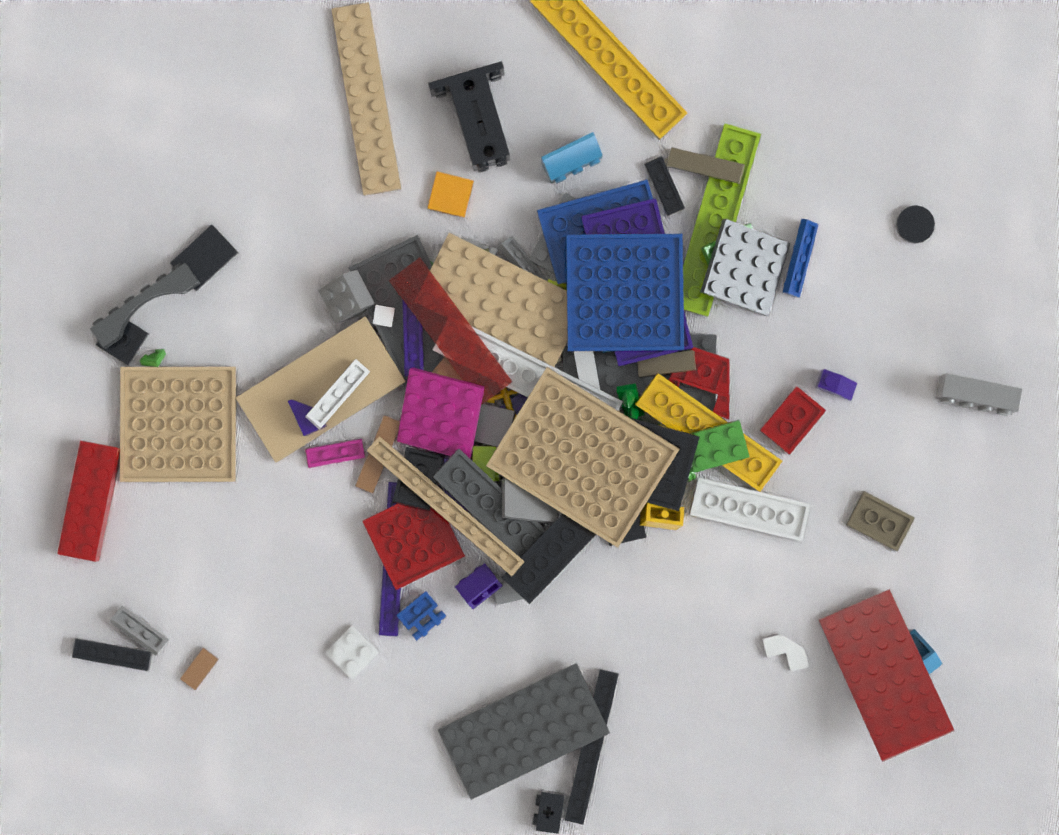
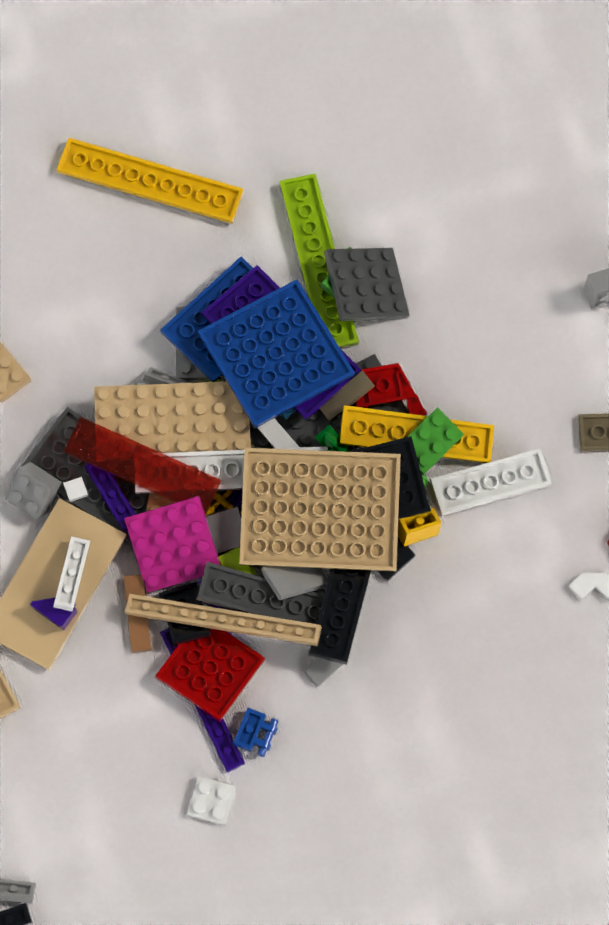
camera: 30 degrees left, 15 degrees down
medium nougat tile [180,648,219,690] -> none
dark pink tile [305,439,365,468] -> none
light orange tile [427,172,474,218] -> none
black brick [428,61,510,173] -> none
dark grey plate [438,663,610,800] -> none
dark purple brick [455,563,503,609] -> none
black brick [532,790,564,834] -> none
dark azure slope [541,132,603,184] -> none
black plate [564,669,619,825] -> none
black tile [644,156,685,217] -> none
dark tan tile [666,147,745,184] -> none
red plate [760,386,826,455] -> none
blue plate [783,219,819,298] -> none
dark purple slope [815,369,857,401] -> none
black tile [896,205,935,244] -> none

